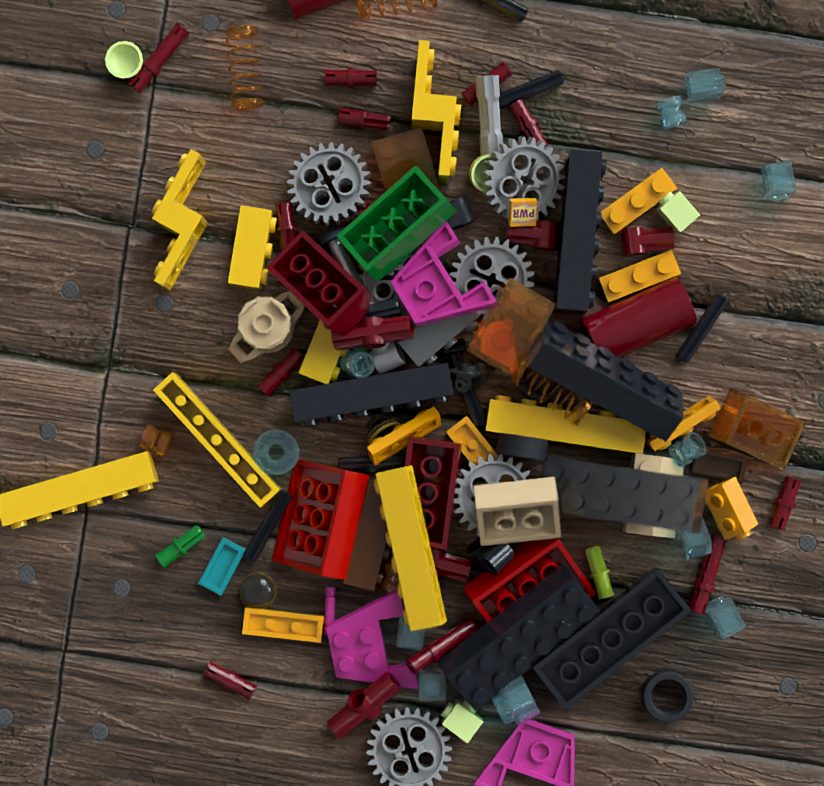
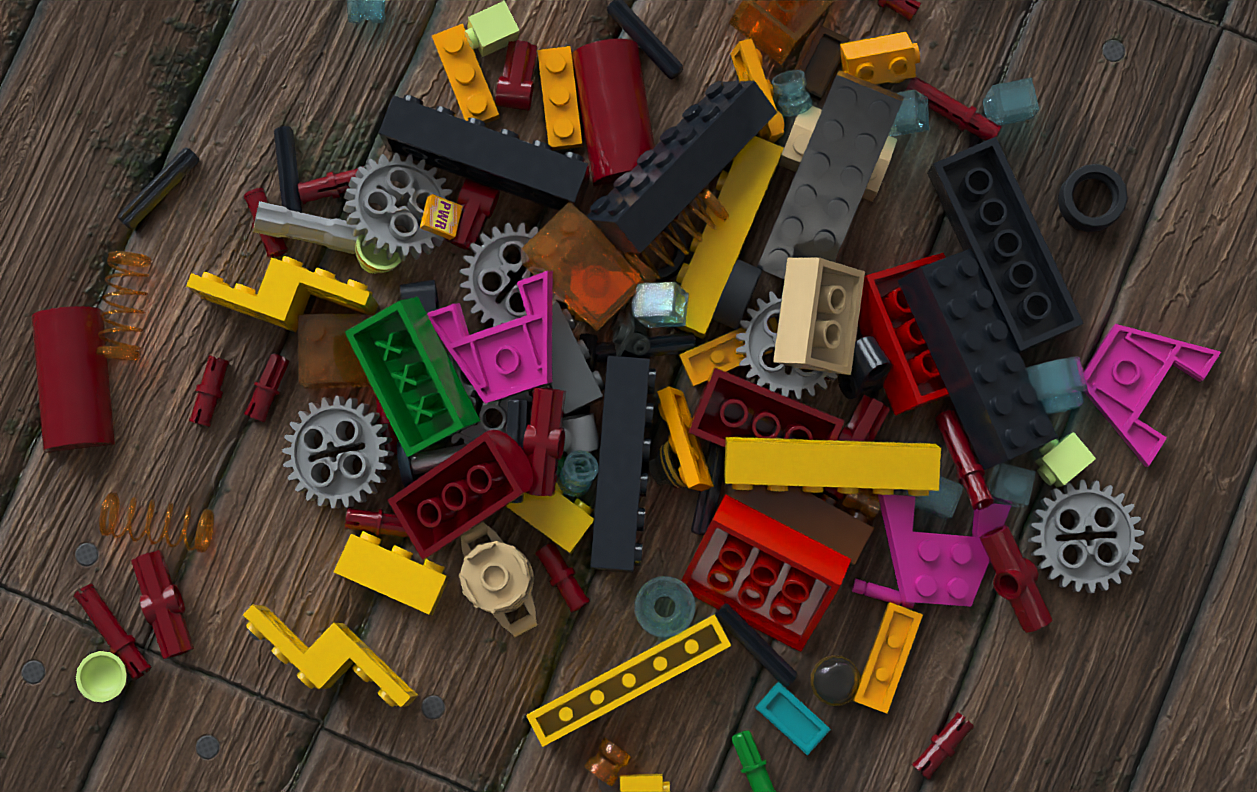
camera: 75 degrees left, 5 degrees down
lime axle [585,546,614,599] -> none
none -> dark red piece [131,550,194,659]
none -> clear light blue brick [632,282,689,328]

